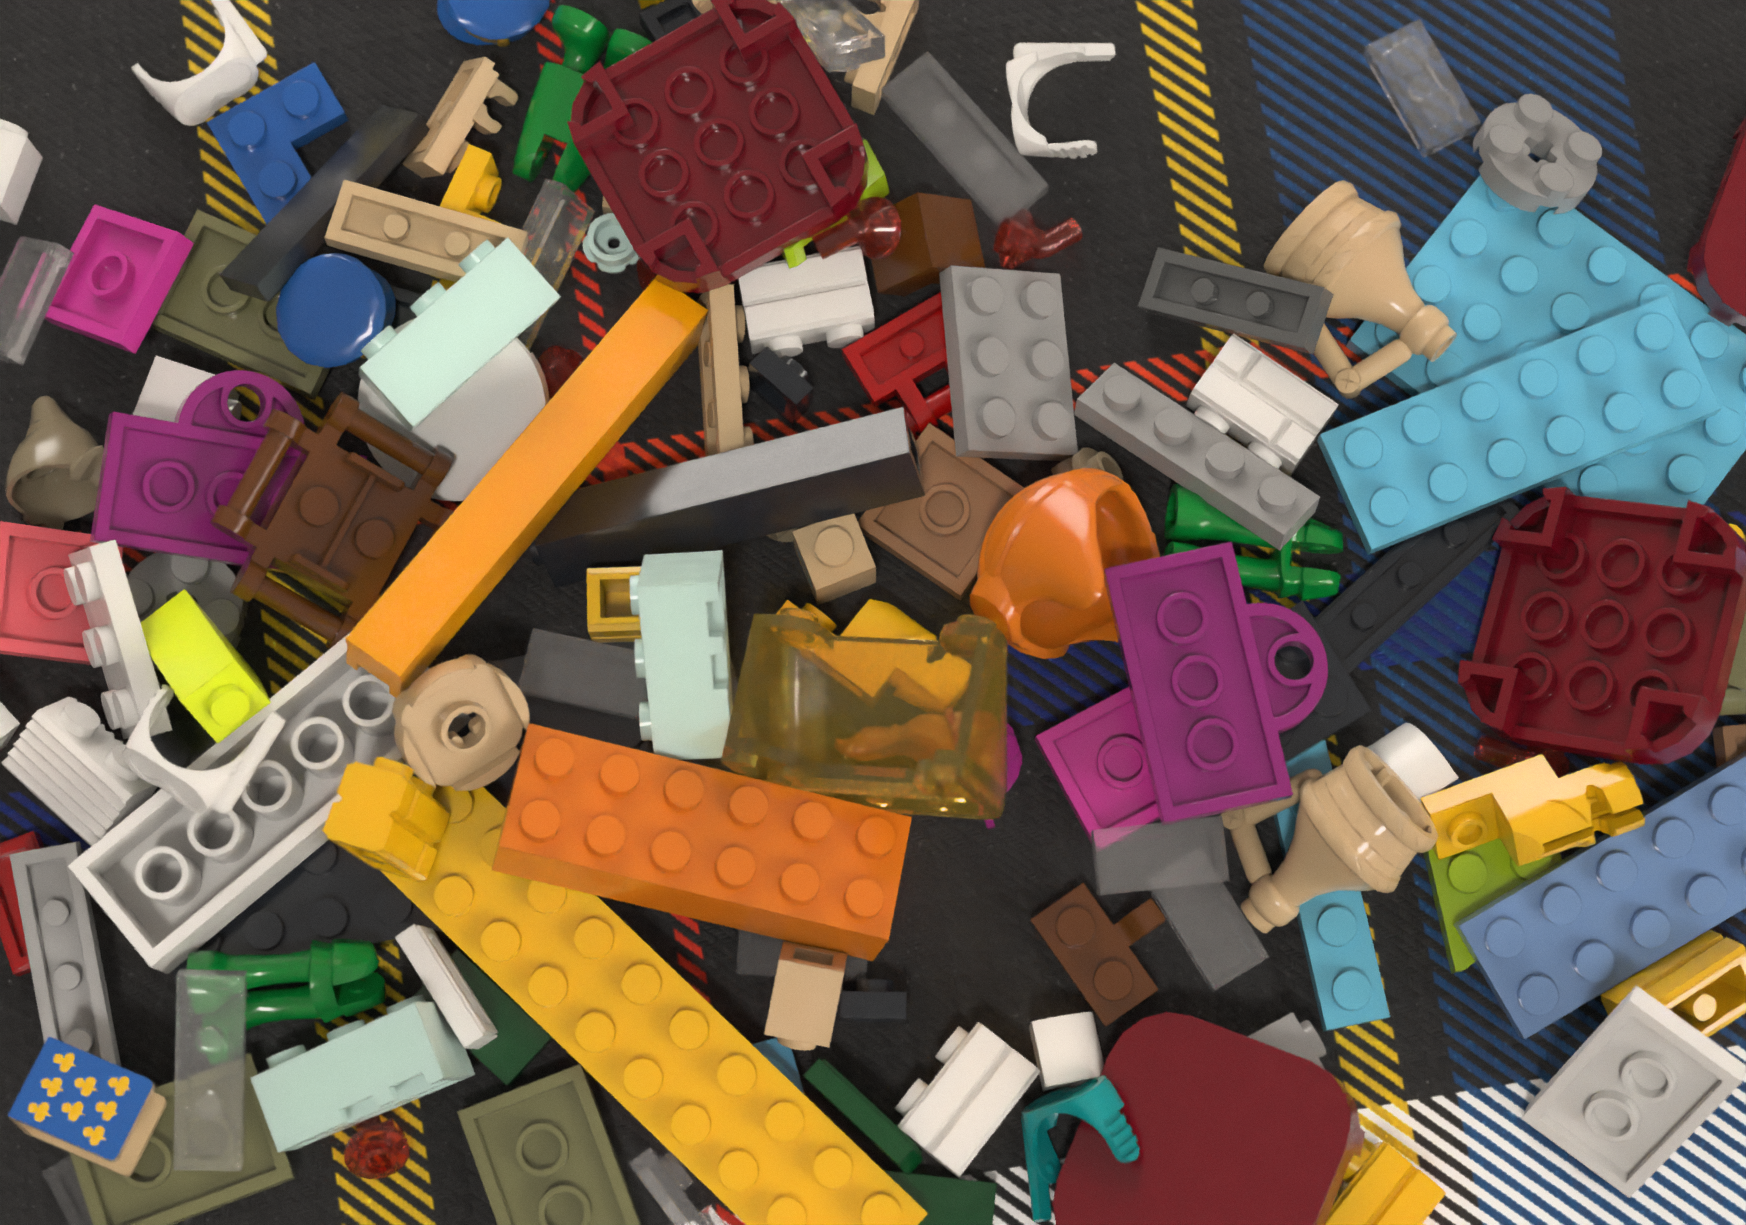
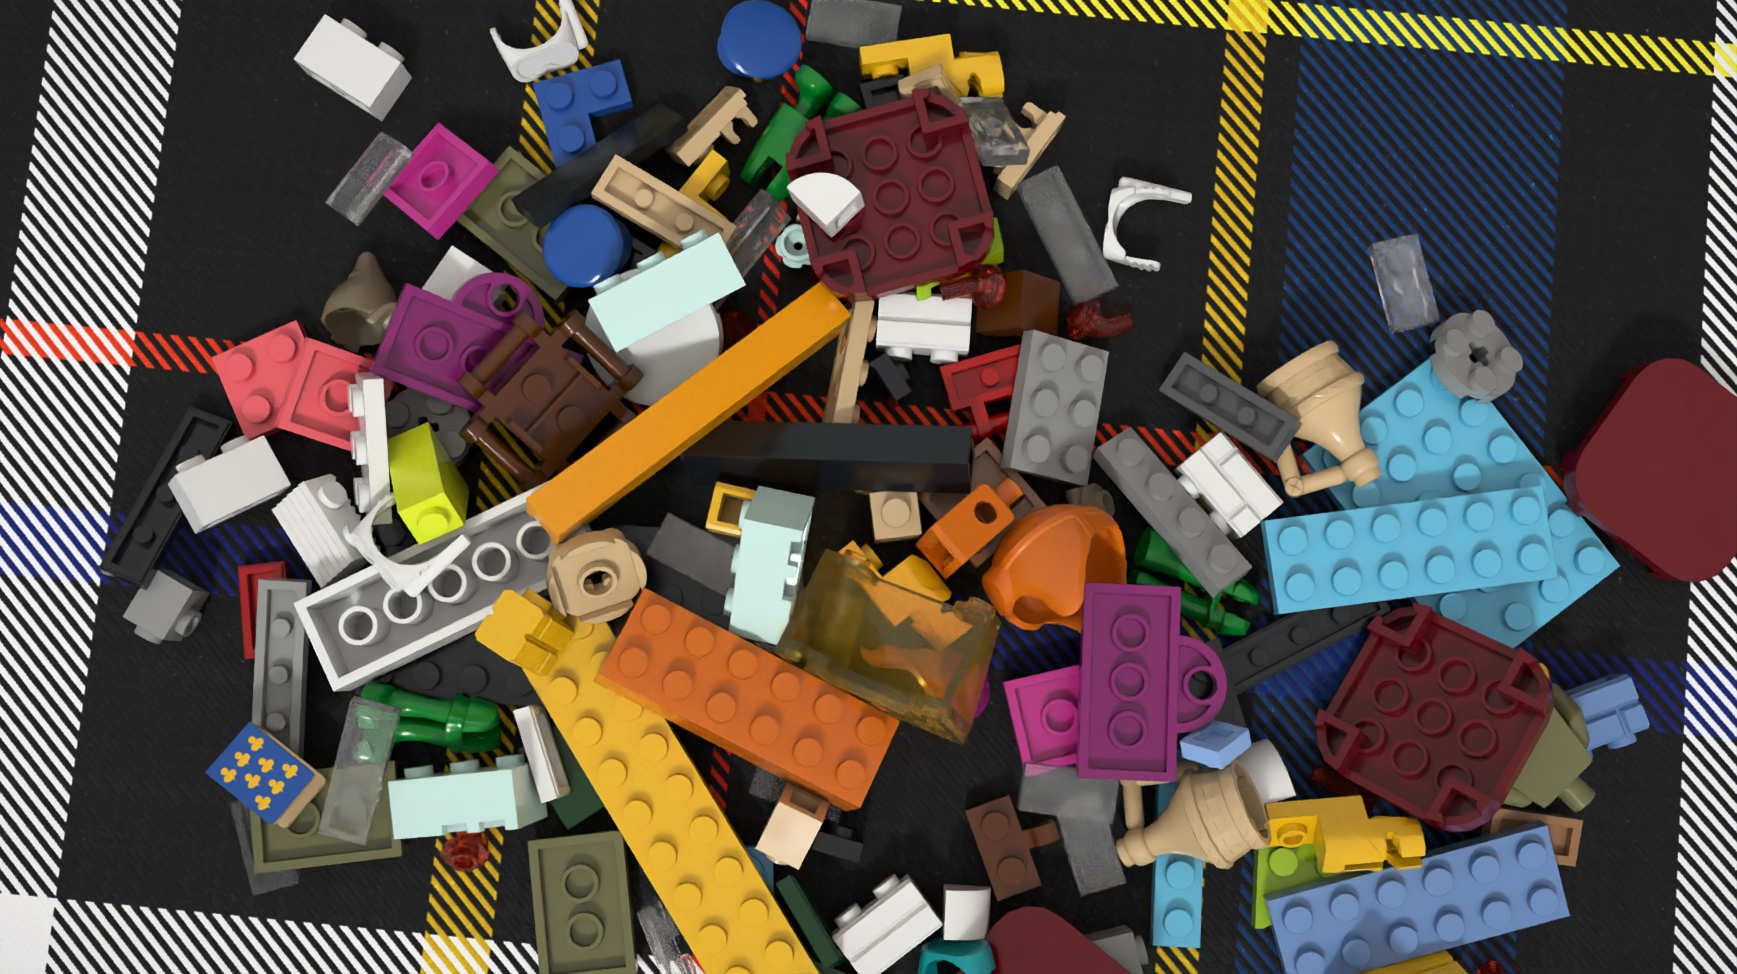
camera: 10 degrees right, 5 degrees up
none -> white brick [787,172,865,238]
none -> orange torso [915,477,1024,580]
none -> light blue plate [1180,719,1252,769]

